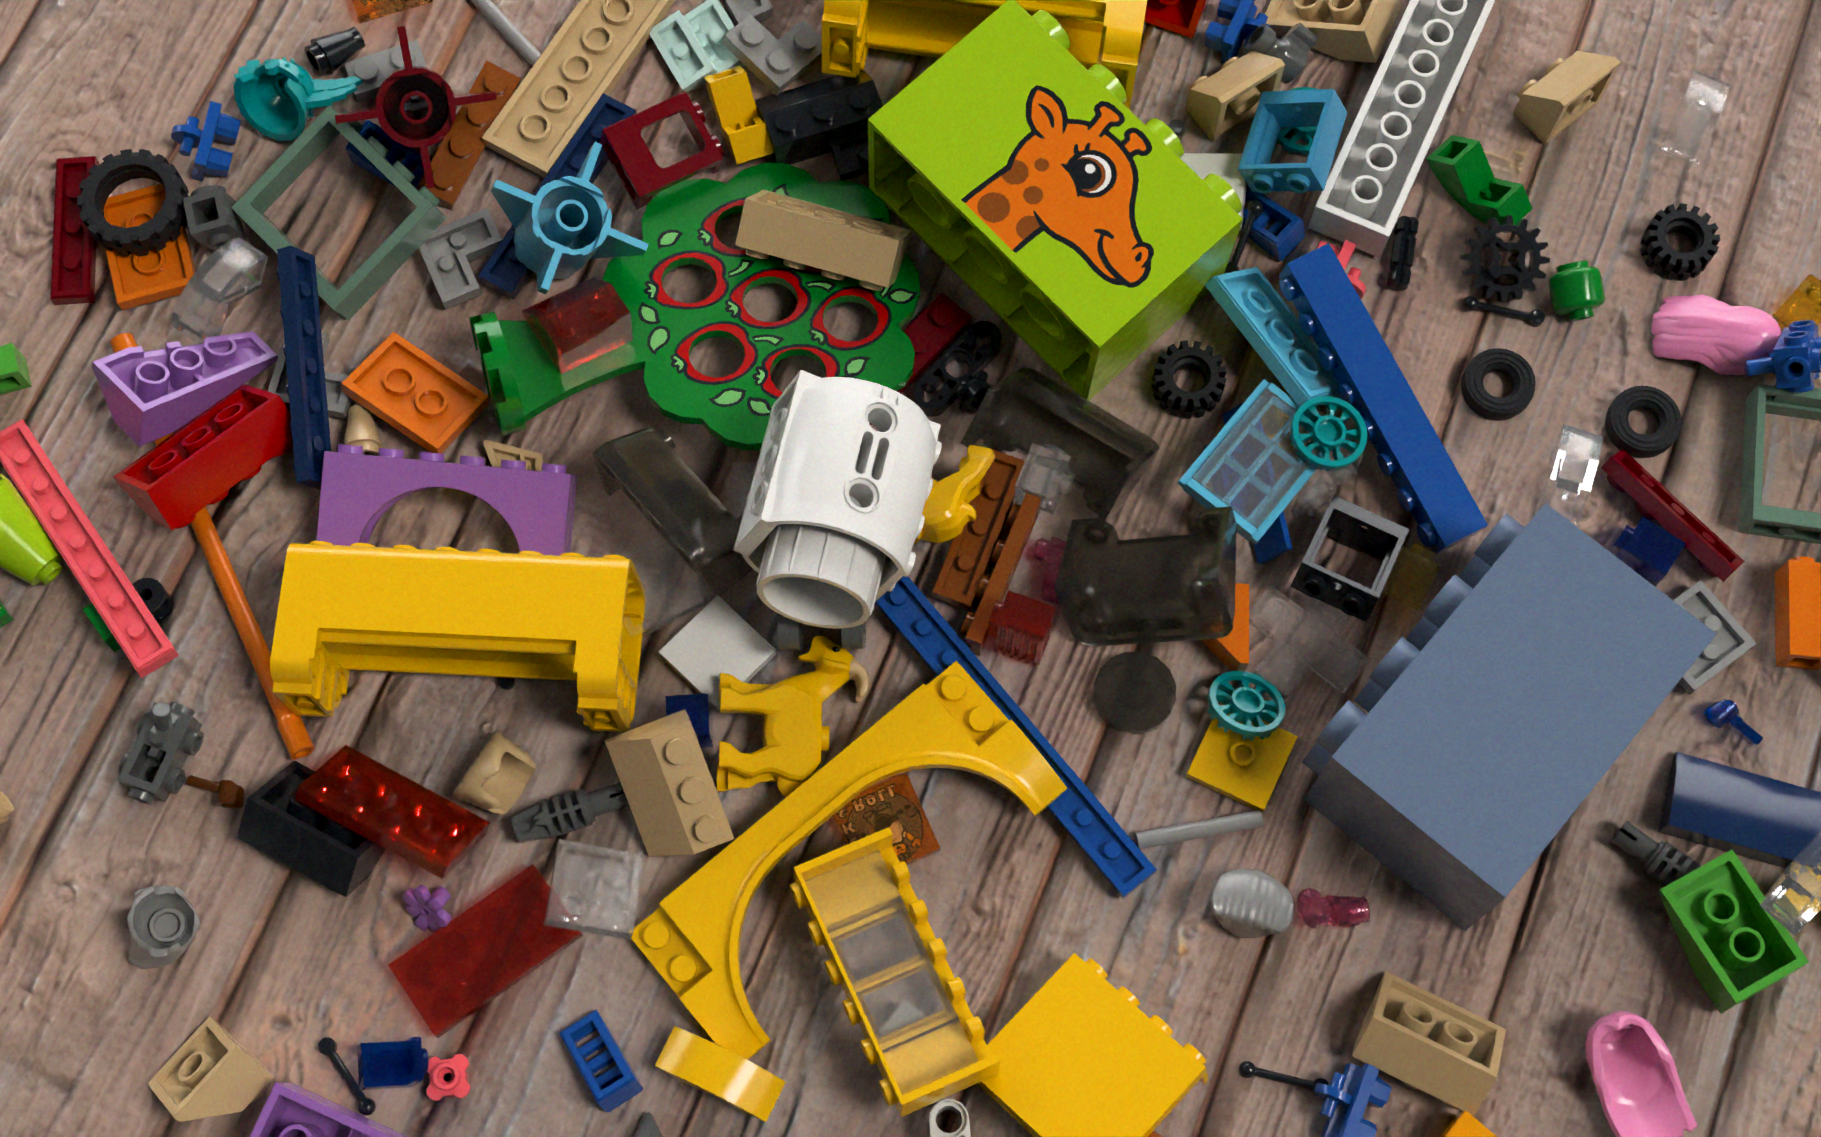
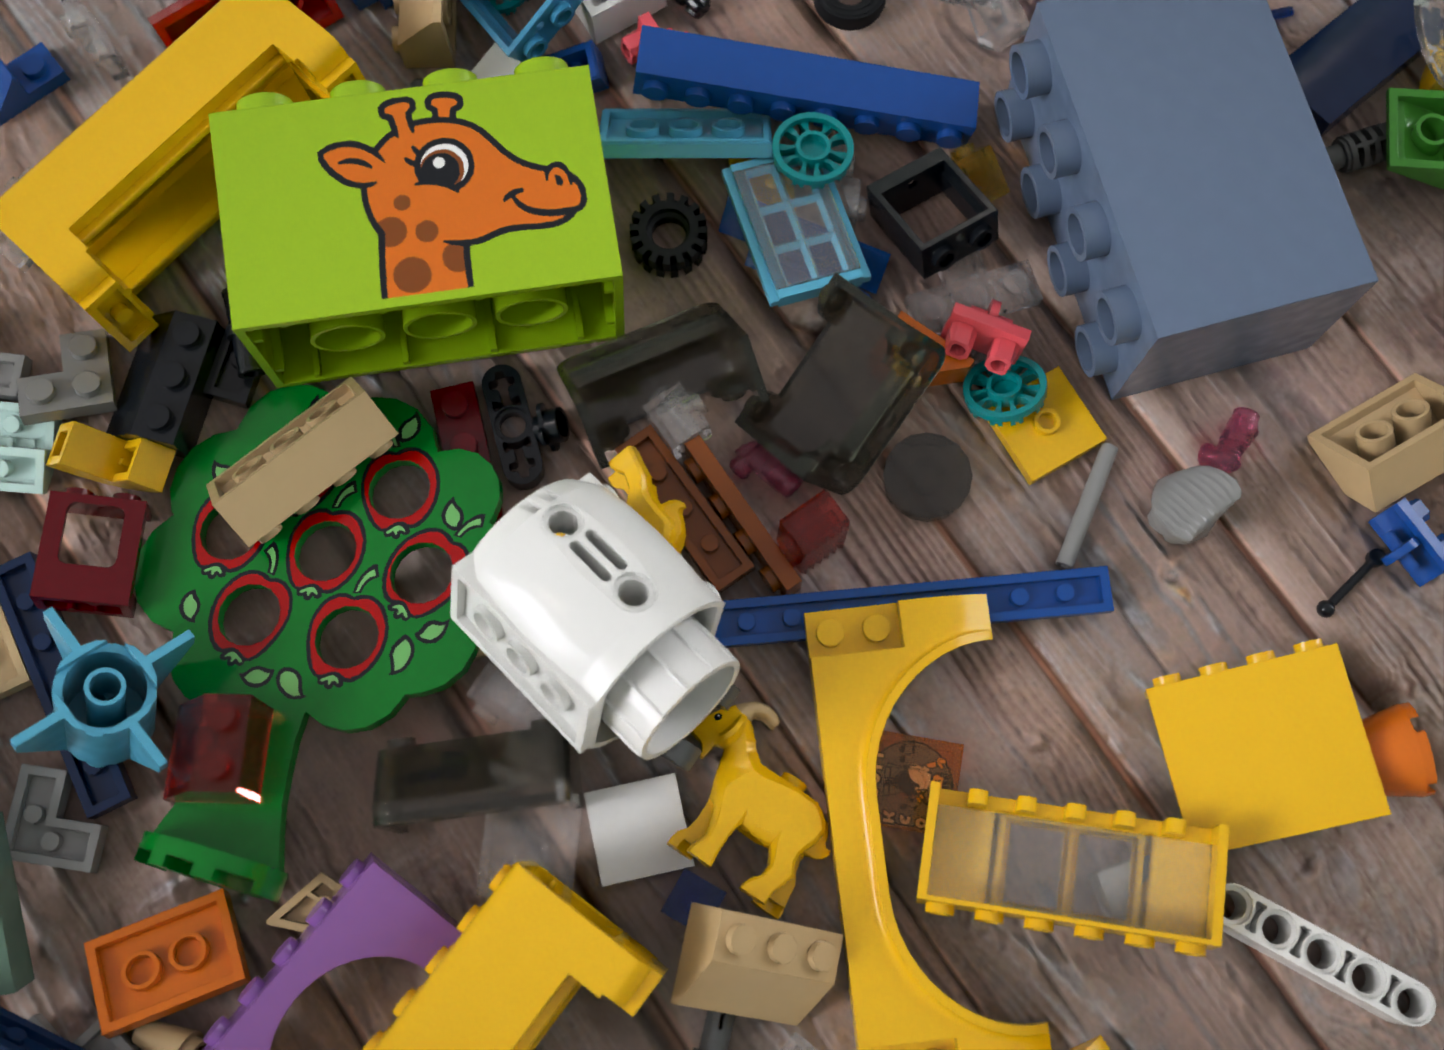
camera: 55 degrees left, 5 degrees up
none -> coral hips [940,299,1032,376]

